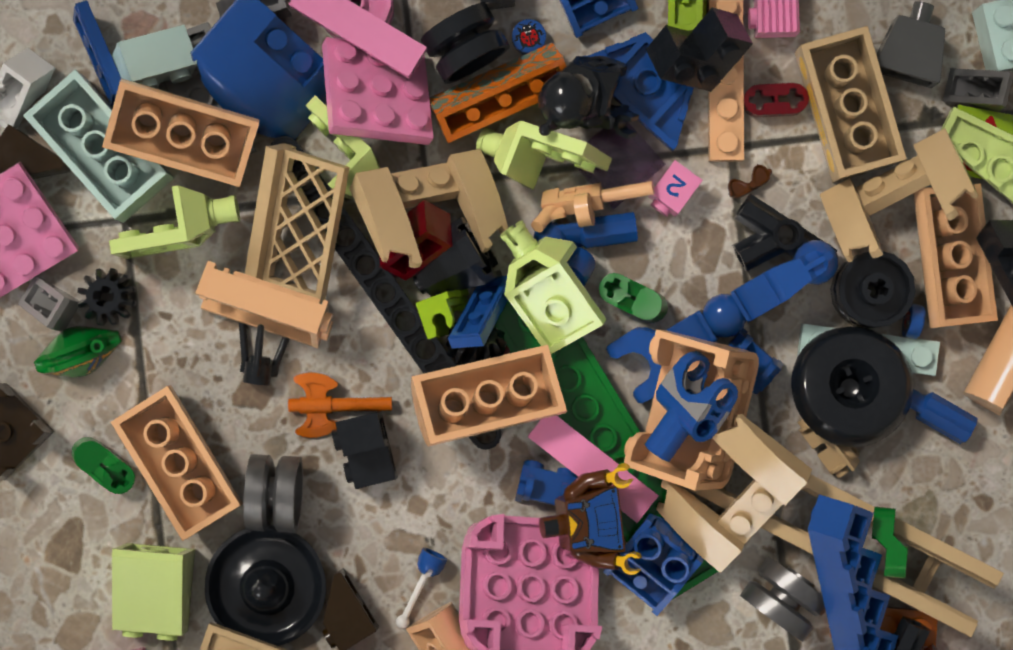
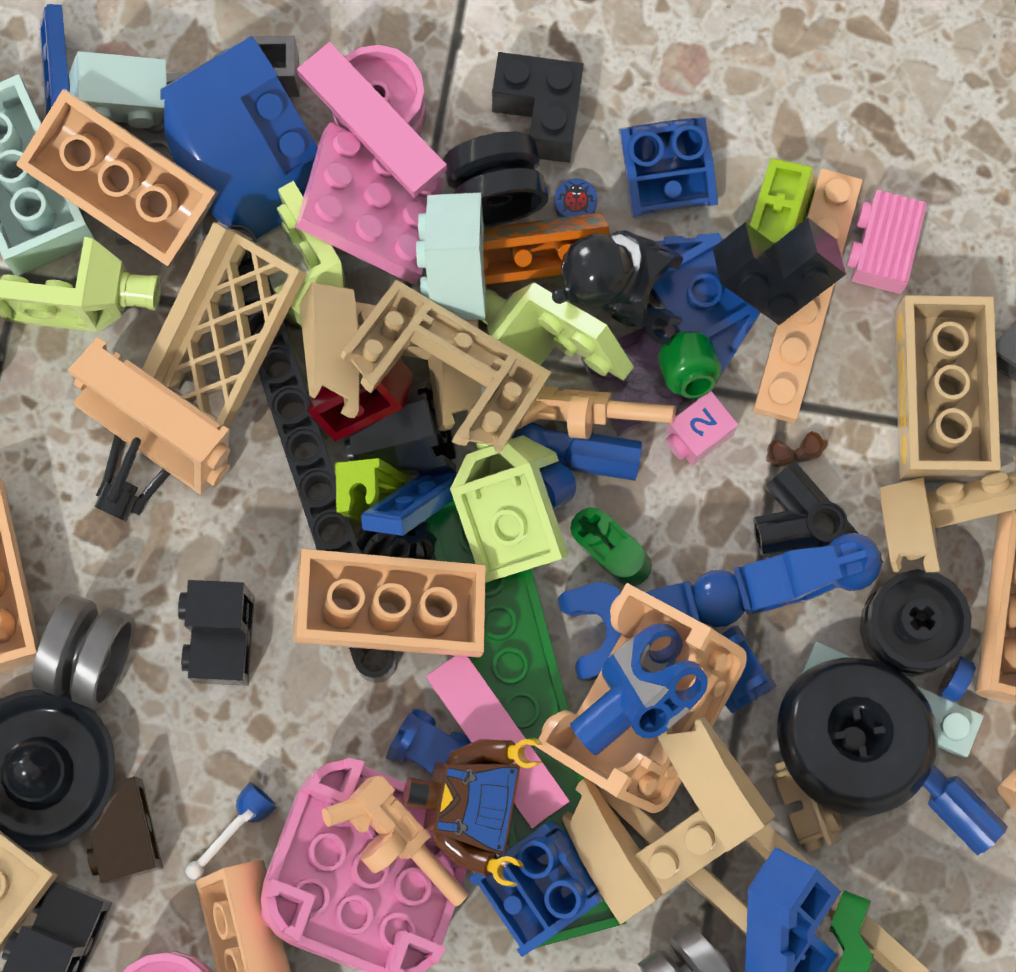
camera: 10 degrees right, 10 degrees down
orange piece [288,372,393,438] -> none
dark red beam [744,83,809,117] -> none
none -> light nougat piece [322,776,468,906]
none -> tan wedge [341,280,552,452]
none -> light aqua brick [416,193,486,320]
none -> green head [658,331,721,398]

